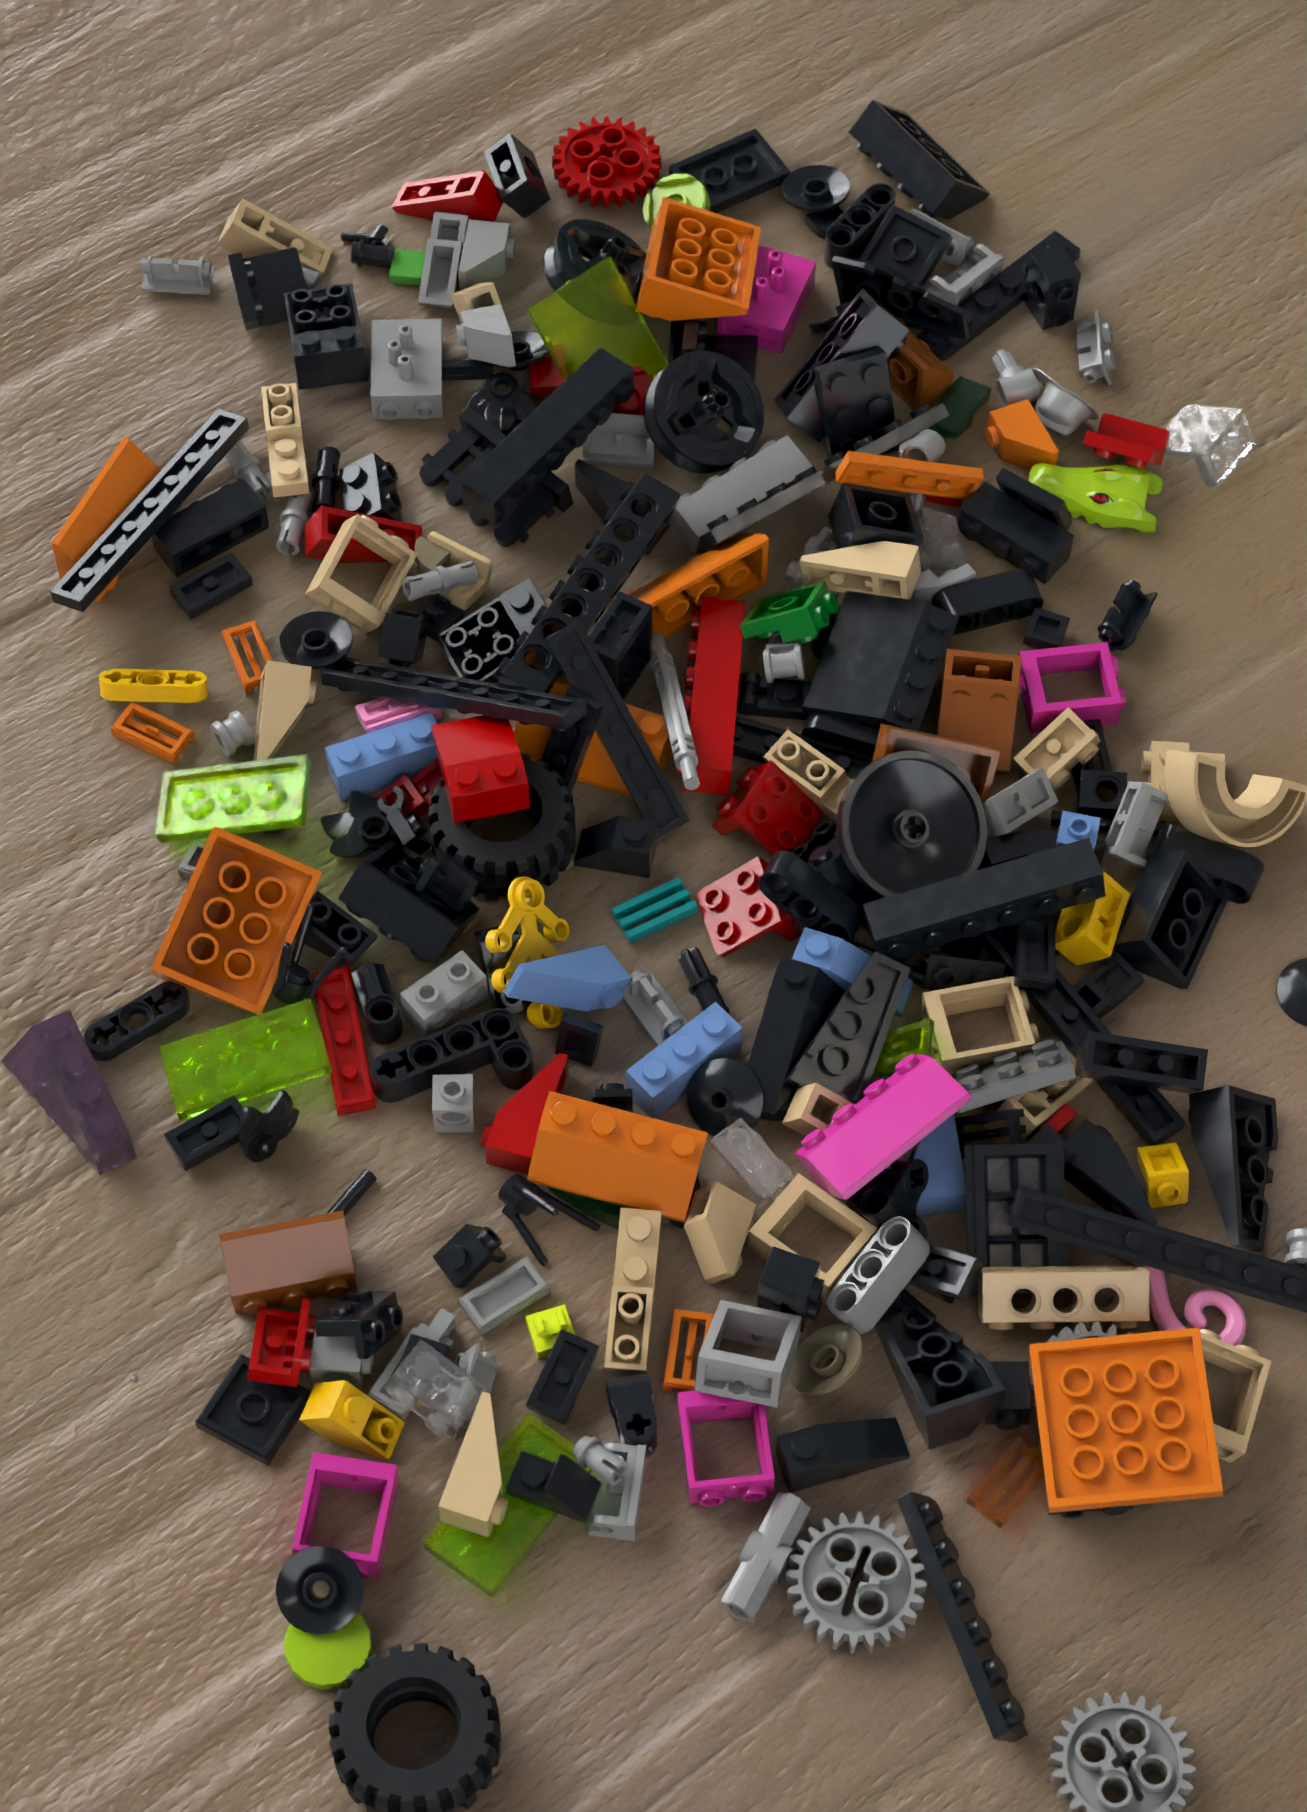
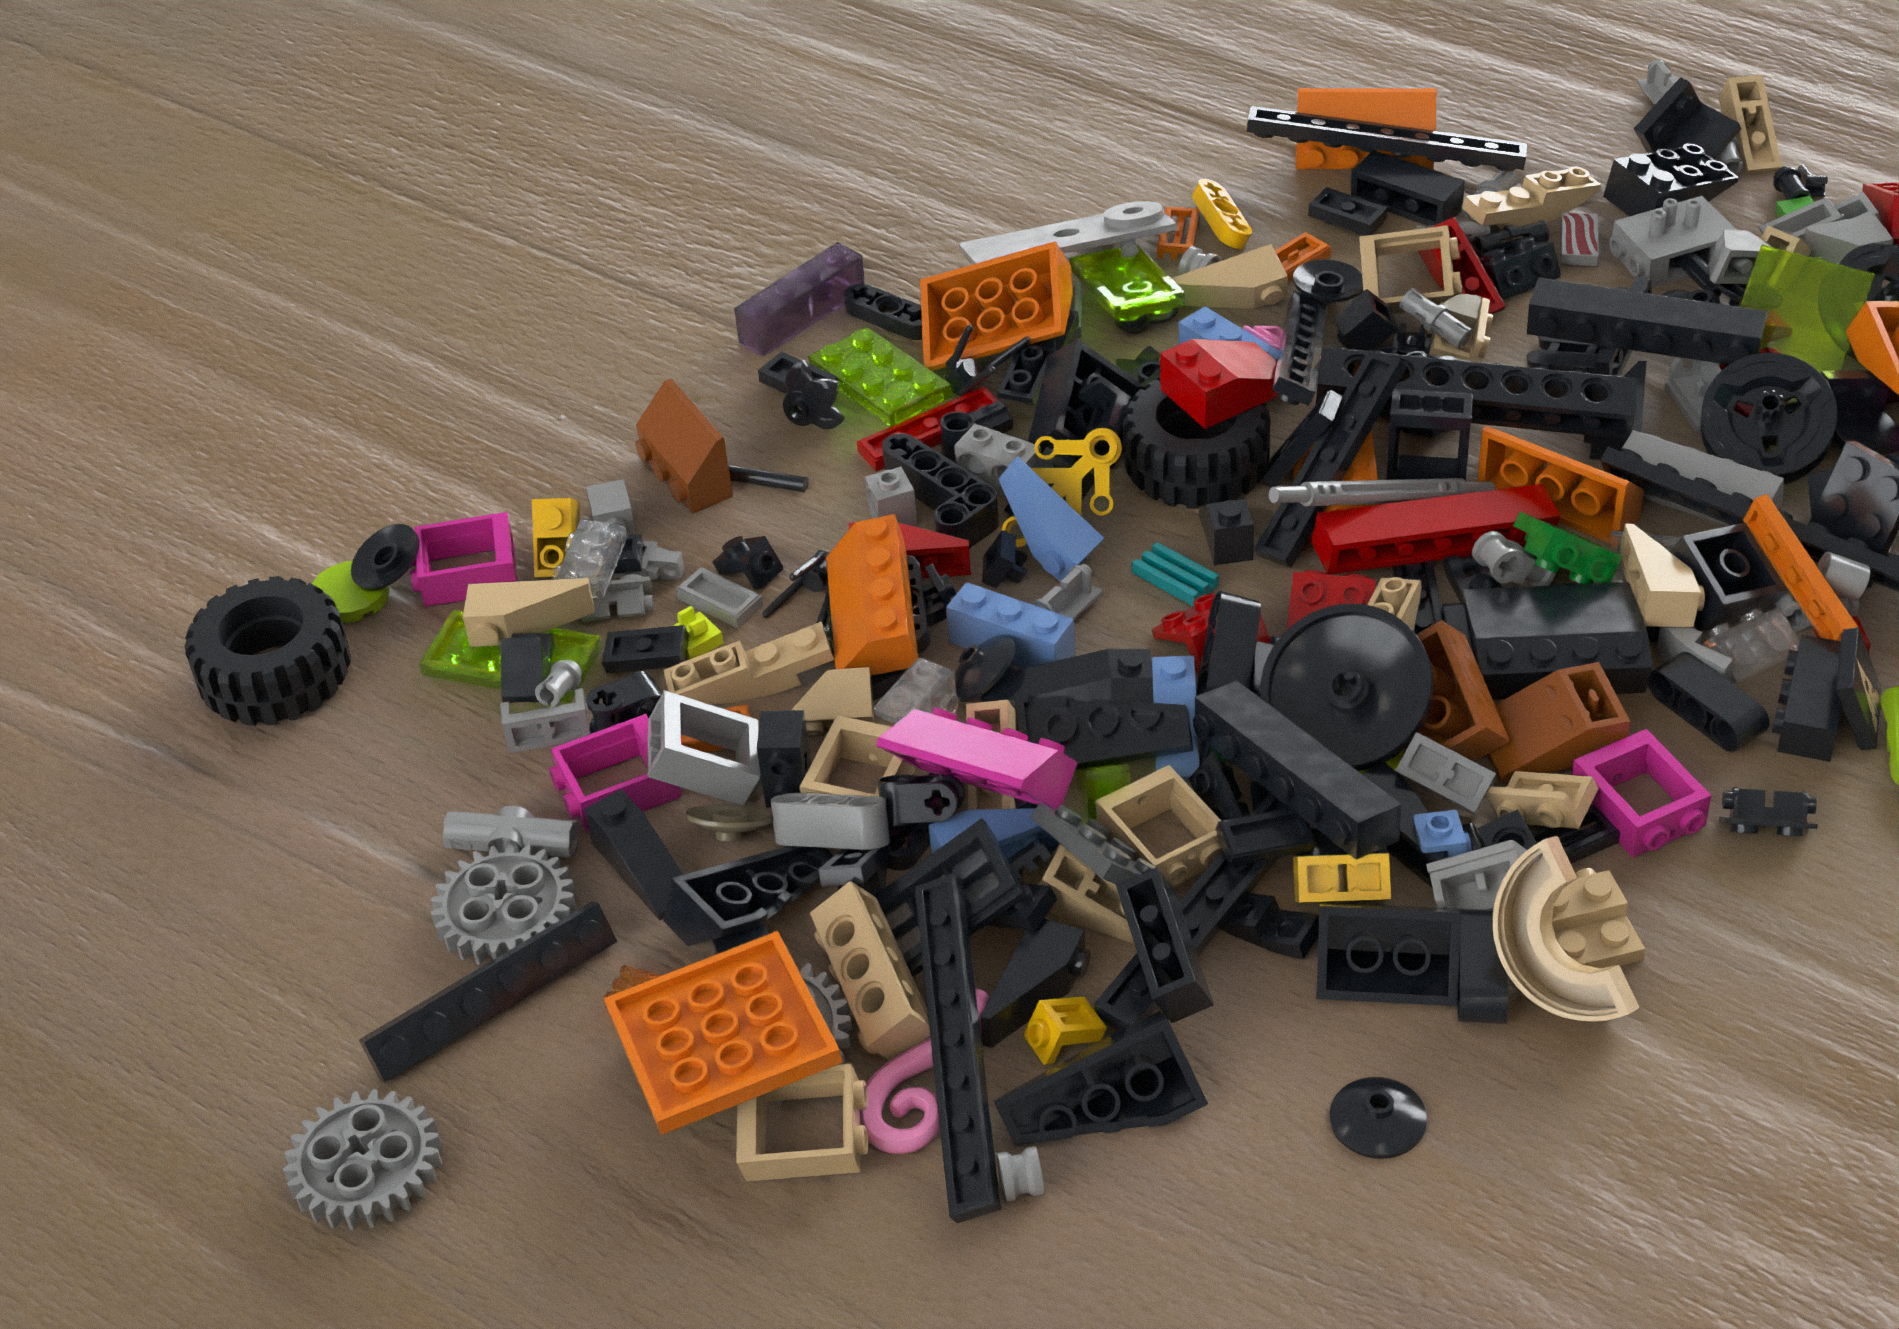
camera: 75 degrees right, 15 degrees down
black tile [195,1354,312,1466] -> none
red bracket [247,1298,317,1387] -> none
black bracket [314,1286,403,1359] -> none
black axle [679,947,730,1014] -> none
black plate [1023,607,1070,649] -> none
red tile [1035,1104,1077,1135] -> none
none -> piece [959,201,1177,265]
none -> tile [1561,212,1599,266]

